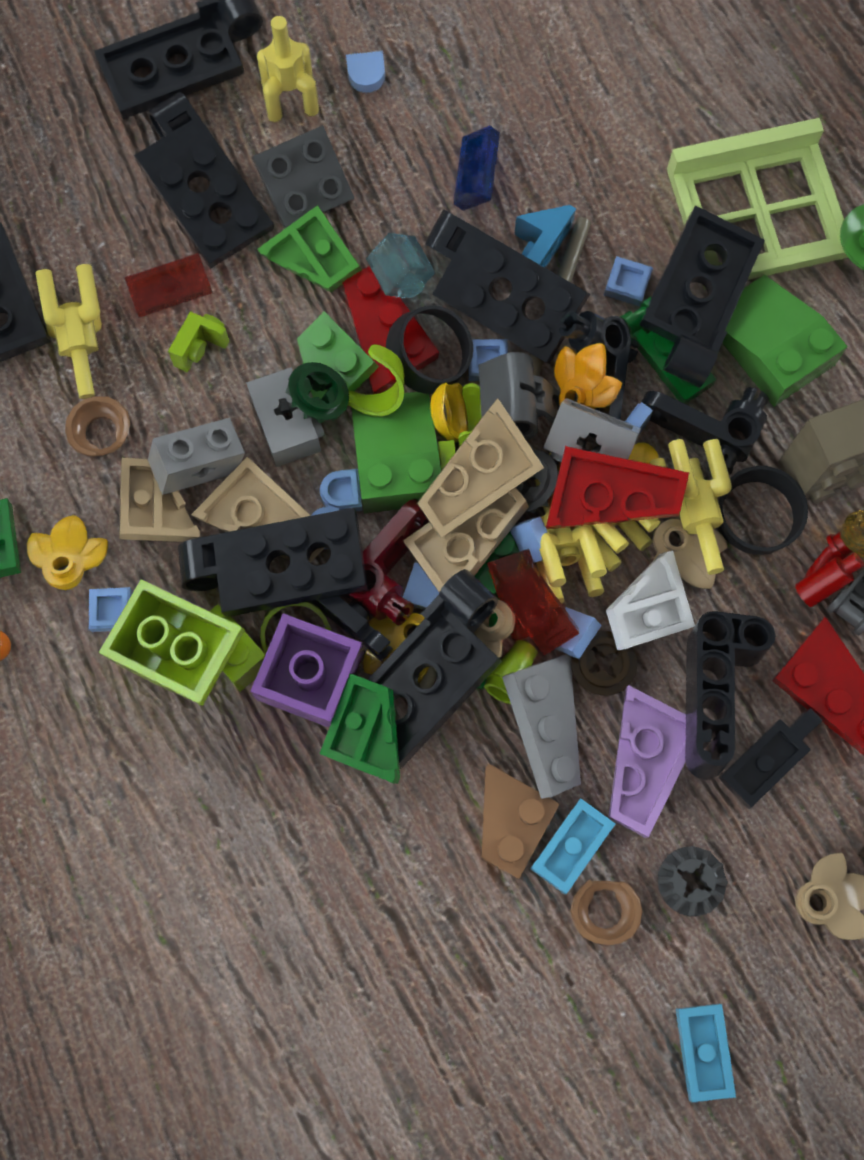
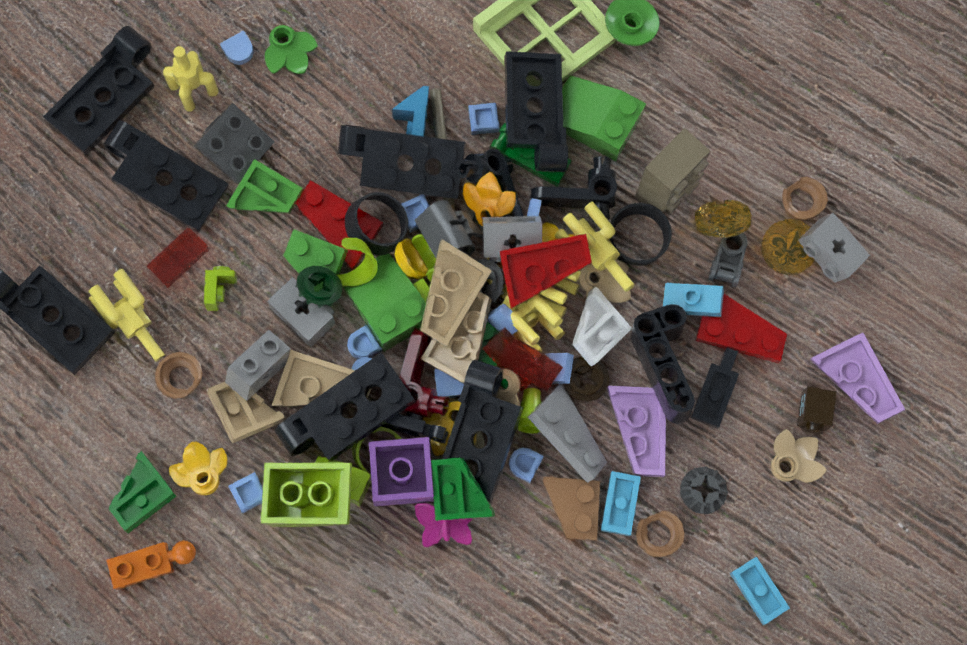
camera: 30 degrees left, 0 degrees up
clear light blue brick [366,233,435,298] -> none
clear blue plate [453,126,500,211] -> none
red plant [795,532,864,608] -> none
none -> bright green plate [265,25,318,74]
none -> dark pink piece [415,502,472,548]
none -> light blue tile [509,448,544,483]
none -> medium azure plate [663,283,724,317]

